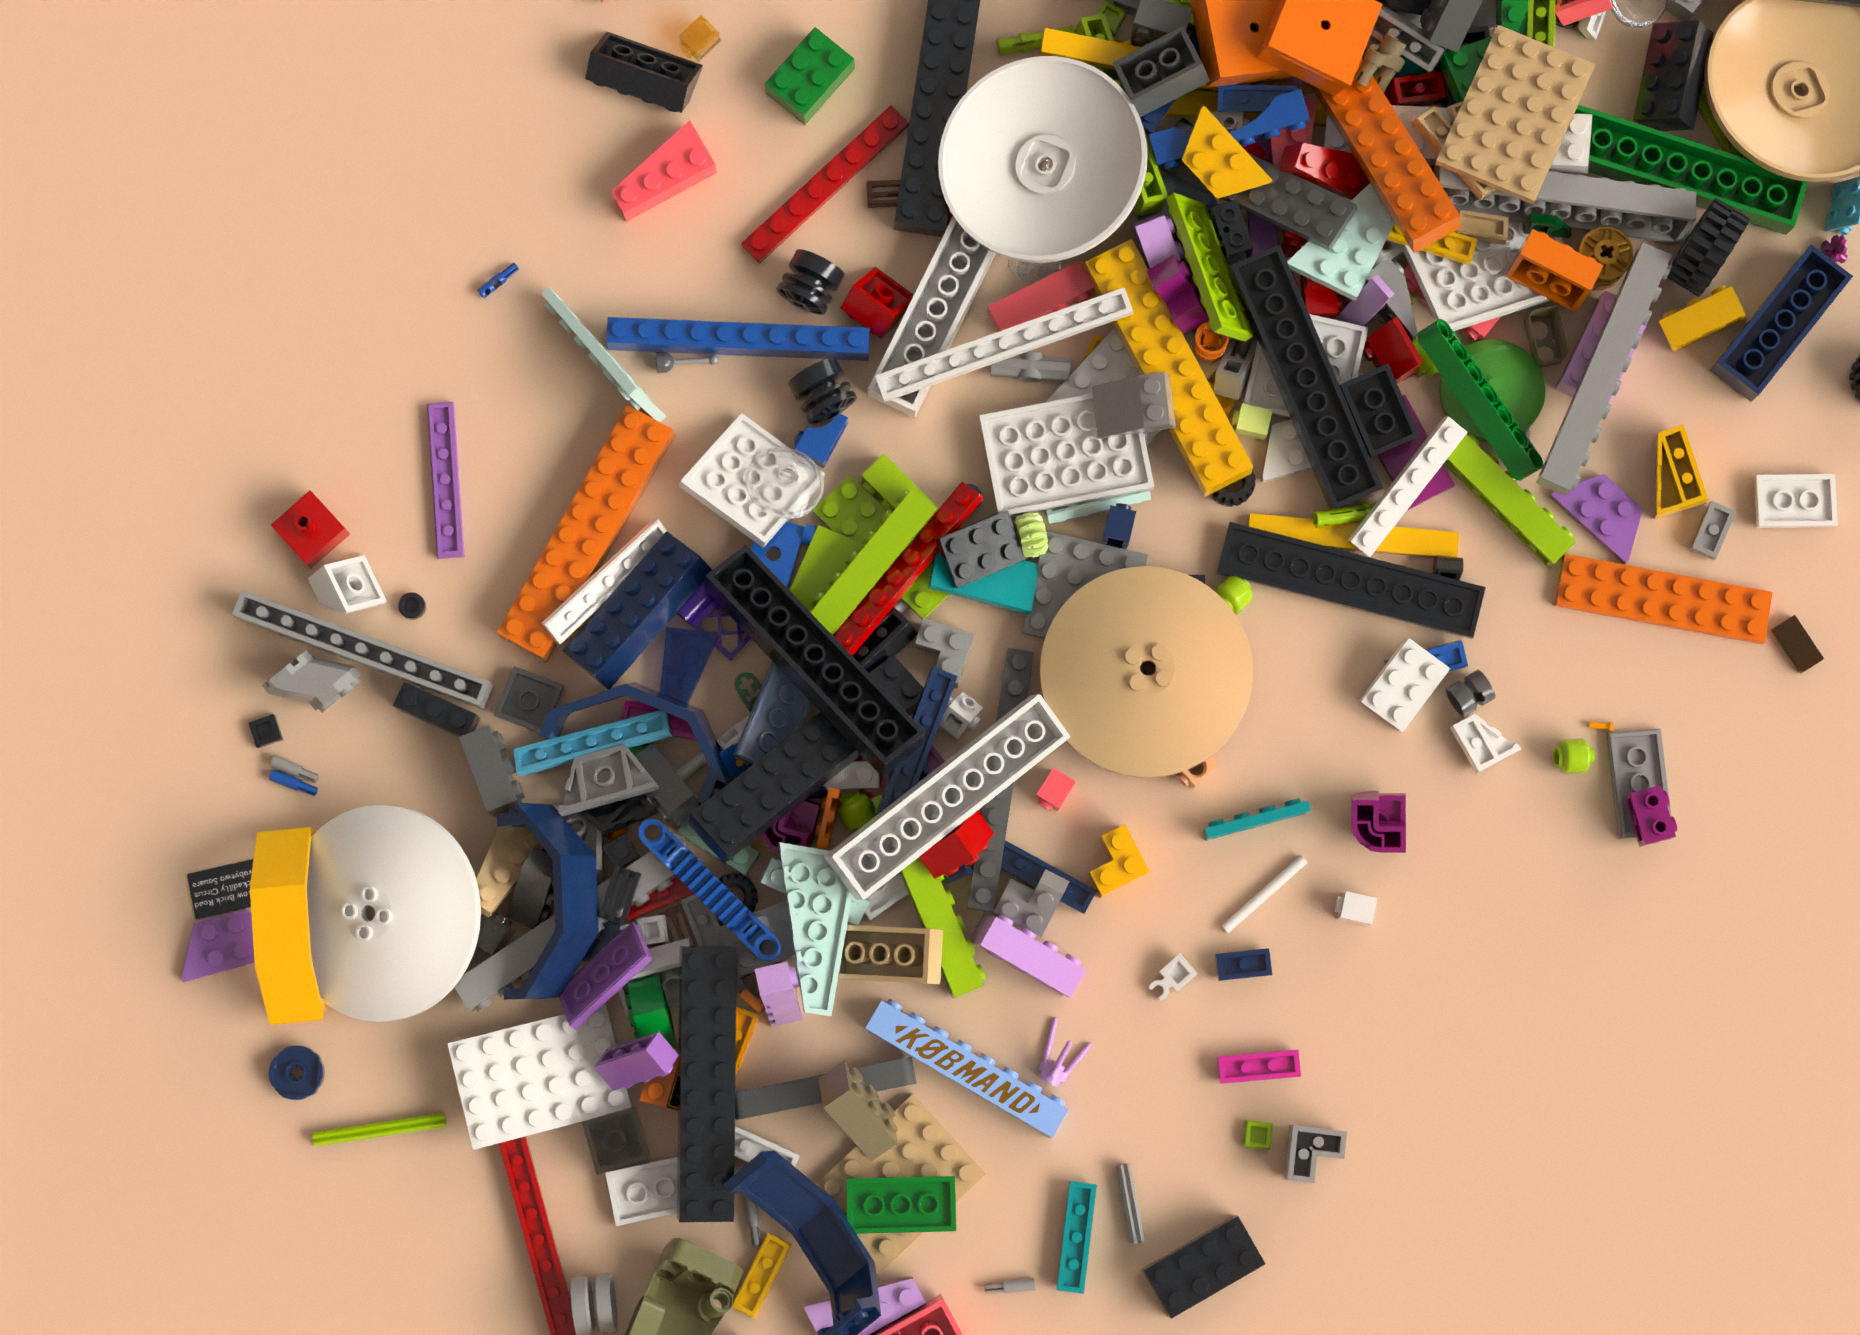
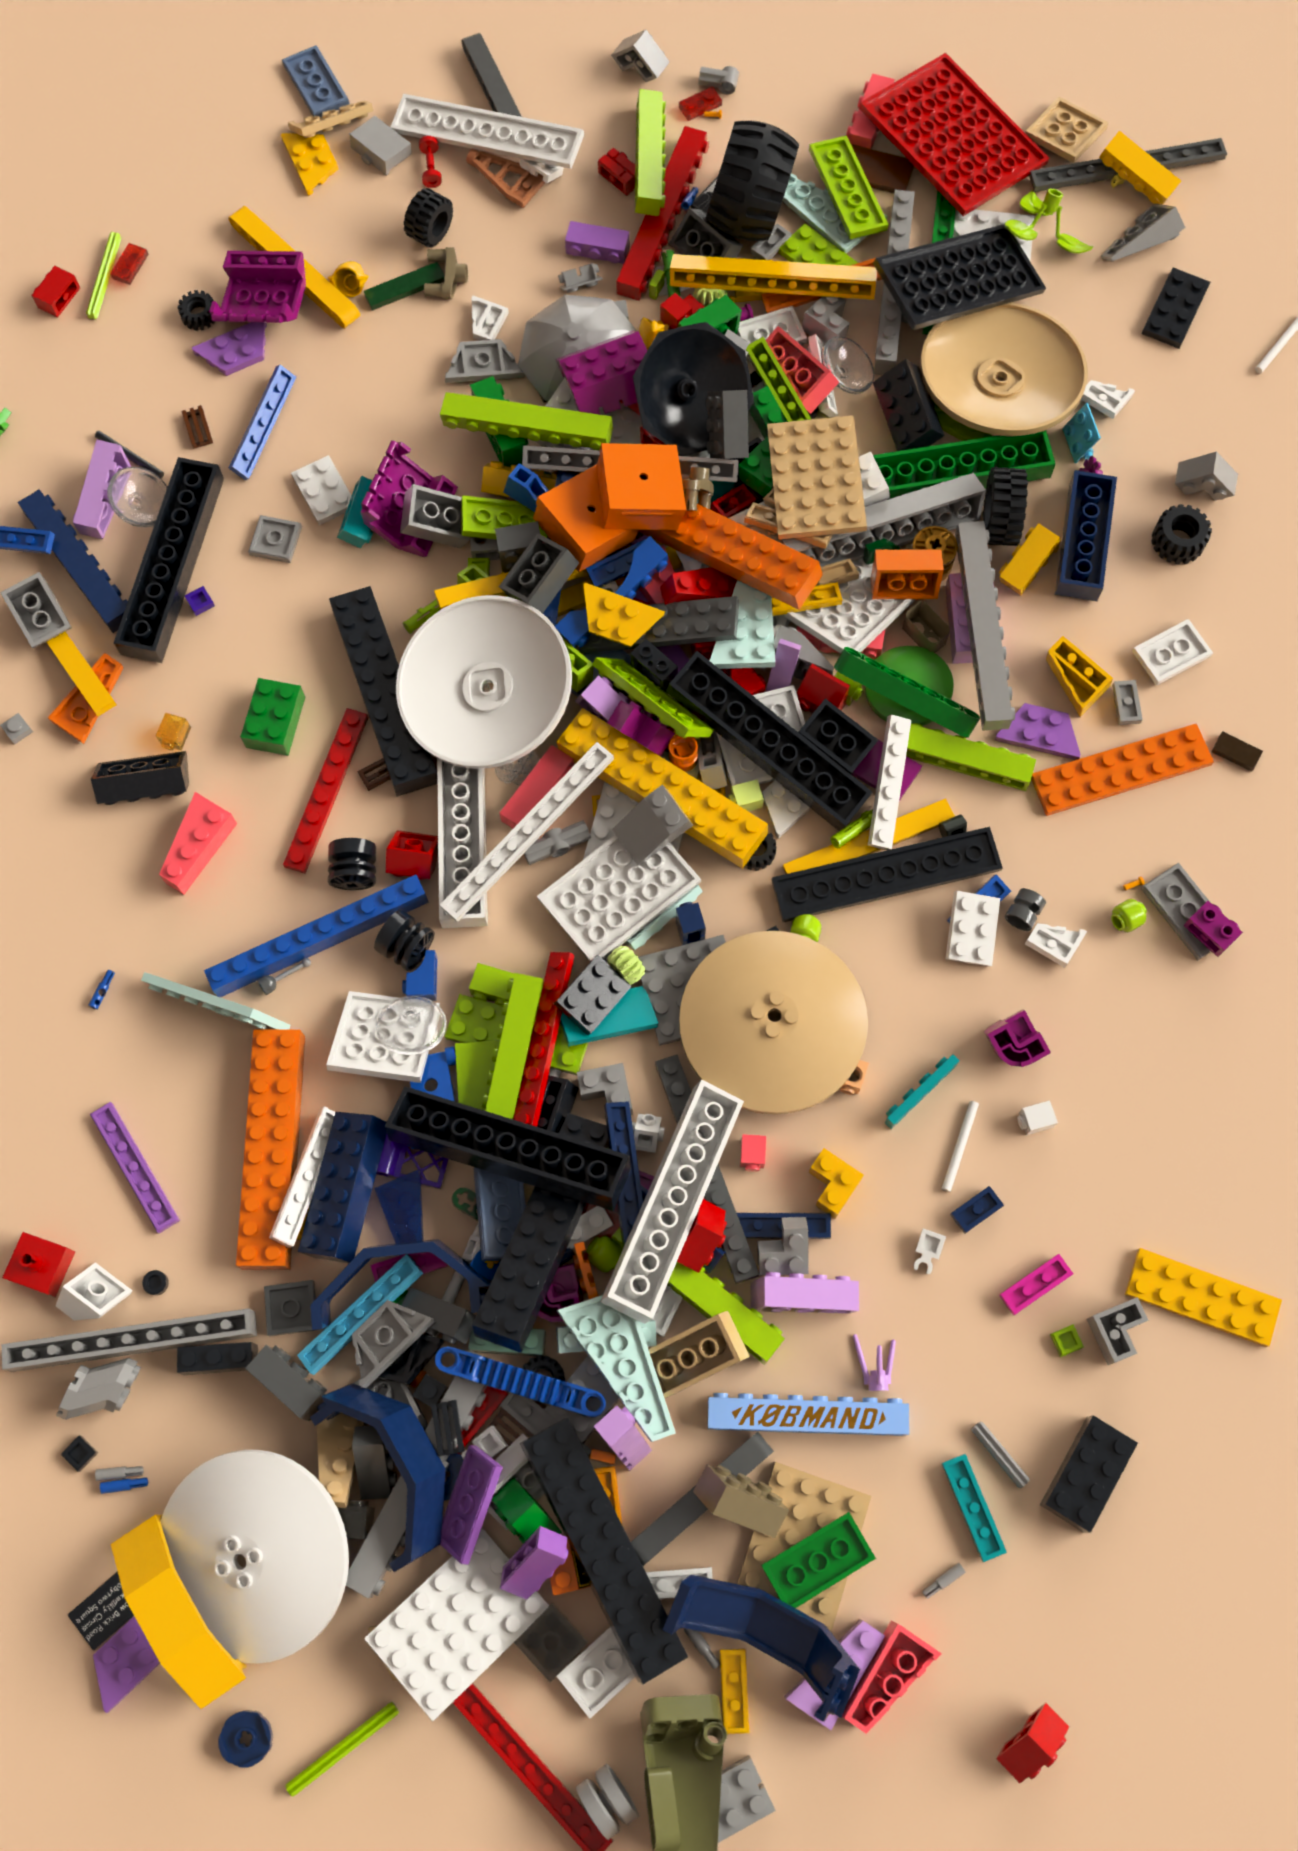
camera: 25 degrees left, 10 degrees down
none -> yellow plate [1125,1248,1282,1347]

